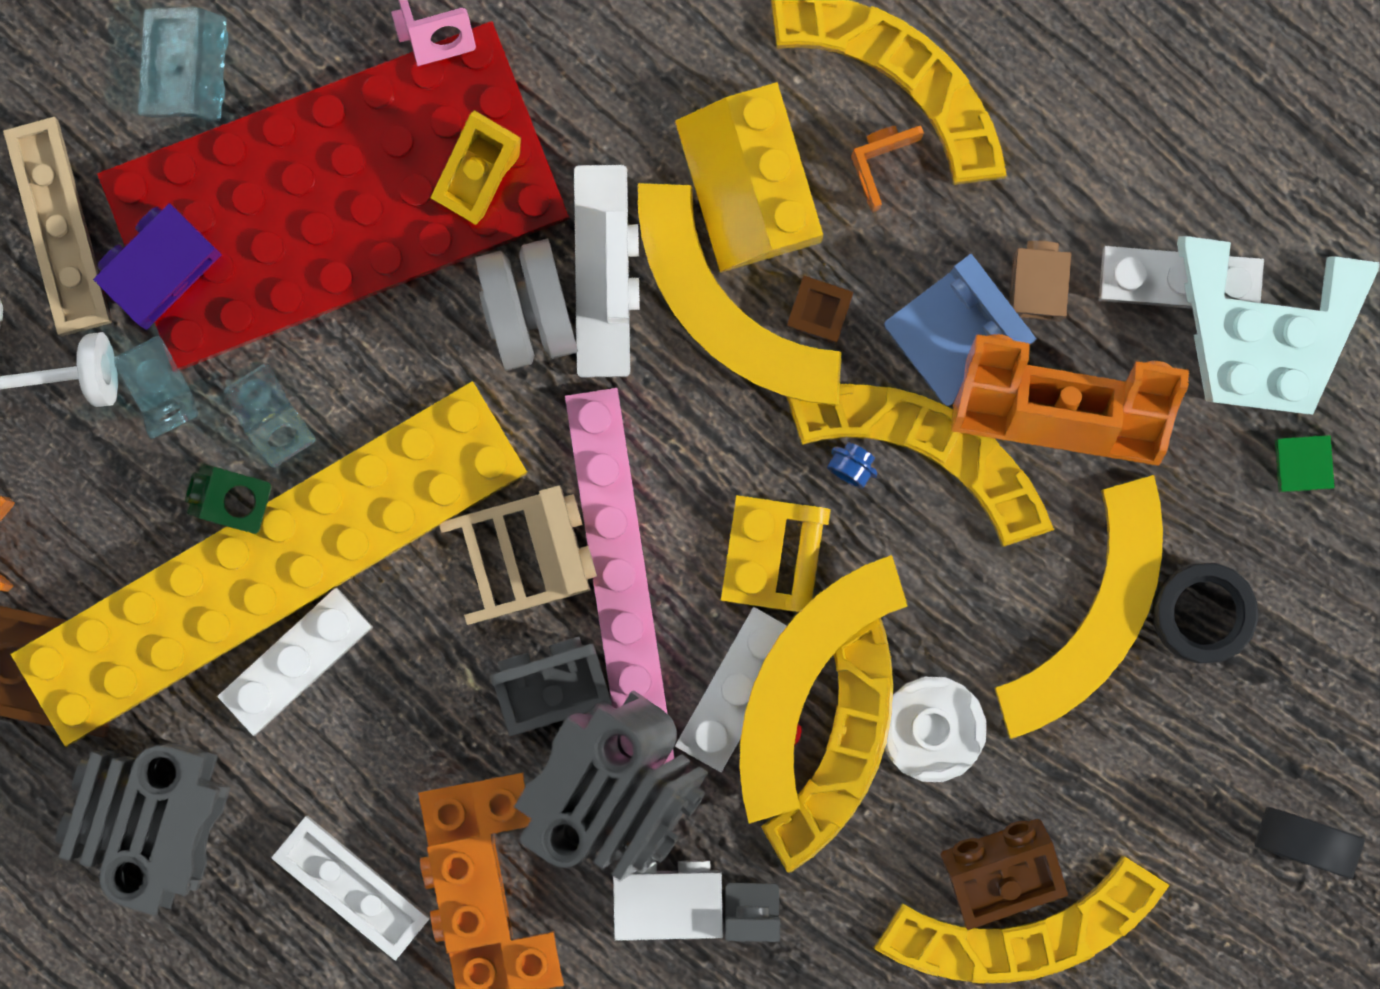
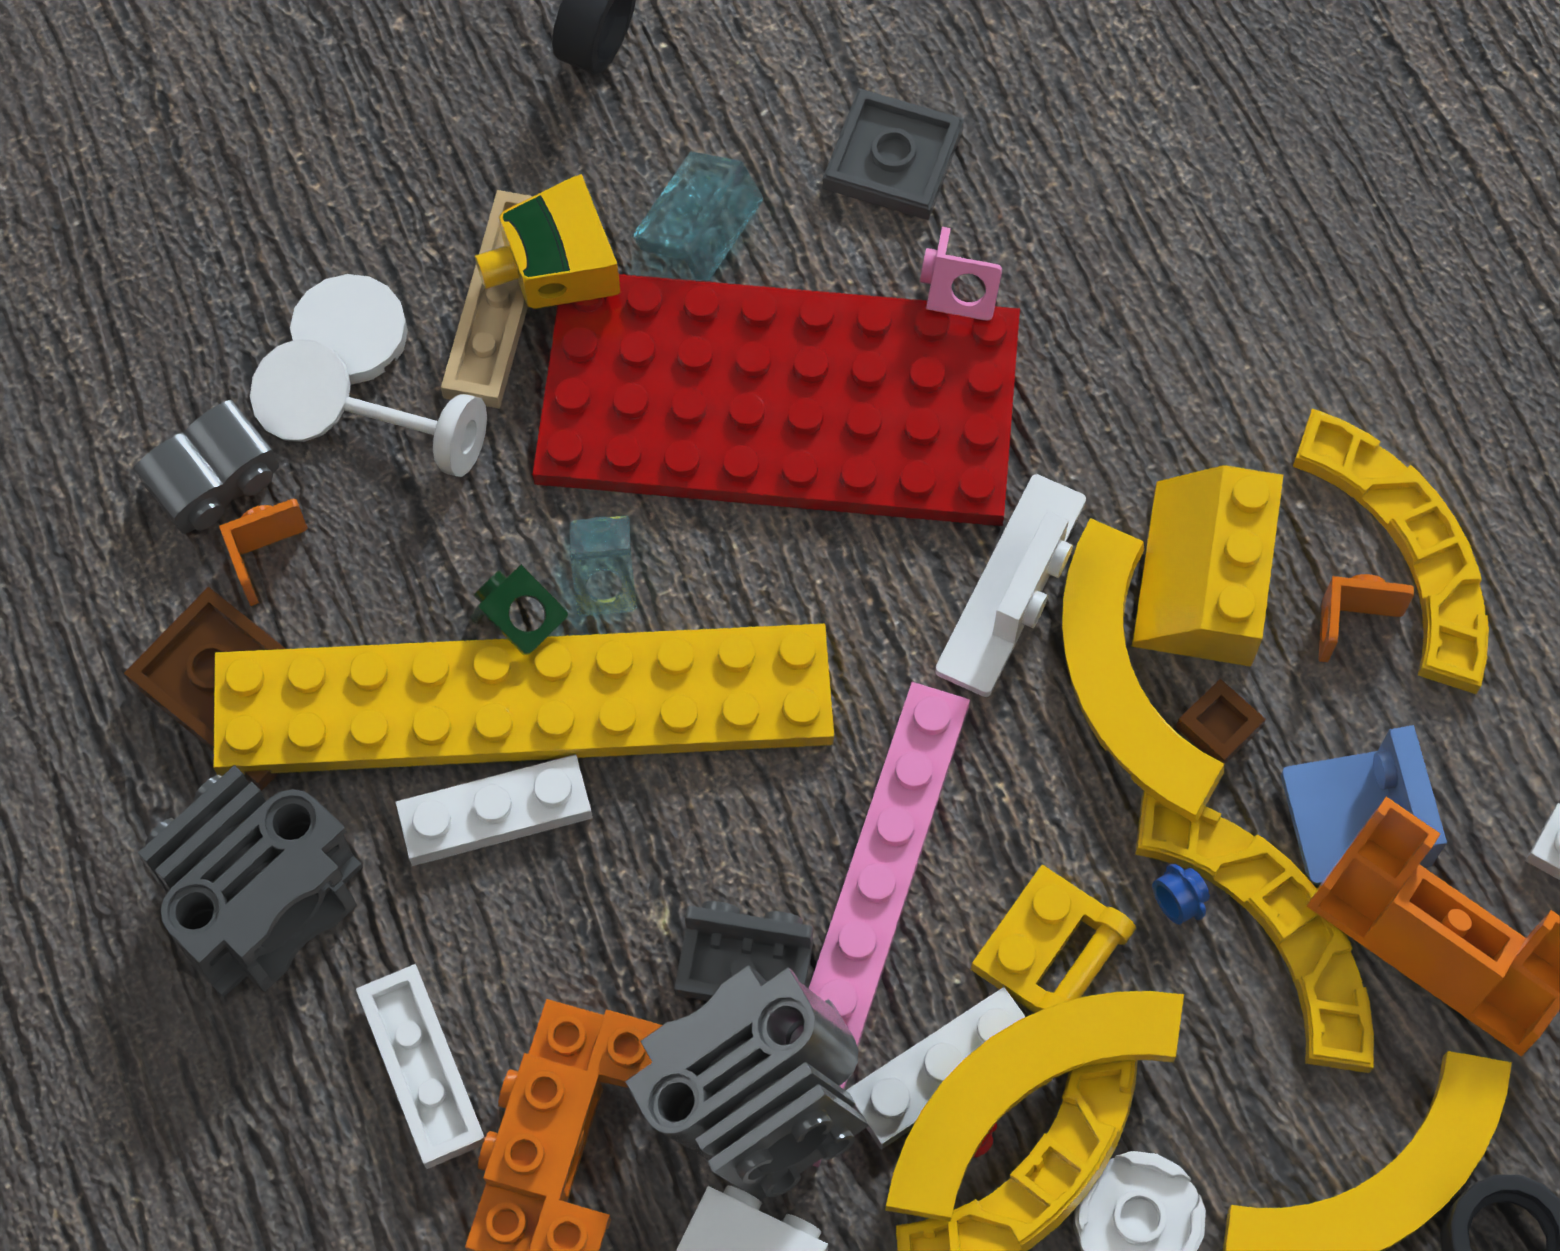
camera: 30 degrees right, 20 degrees down
dark purple brick [93,203,222,330] -> none
clear light blue bracket [114,336,198,439] -> none
yellow slope [430,111,521,225] -> none
tan plate [439,485,597,625] -> none
light grey wheel [475,238,578,371] -> none
medium nougat brick [1009,241,1072,322] -> none
none -> yellow torso [475,174,621,309]

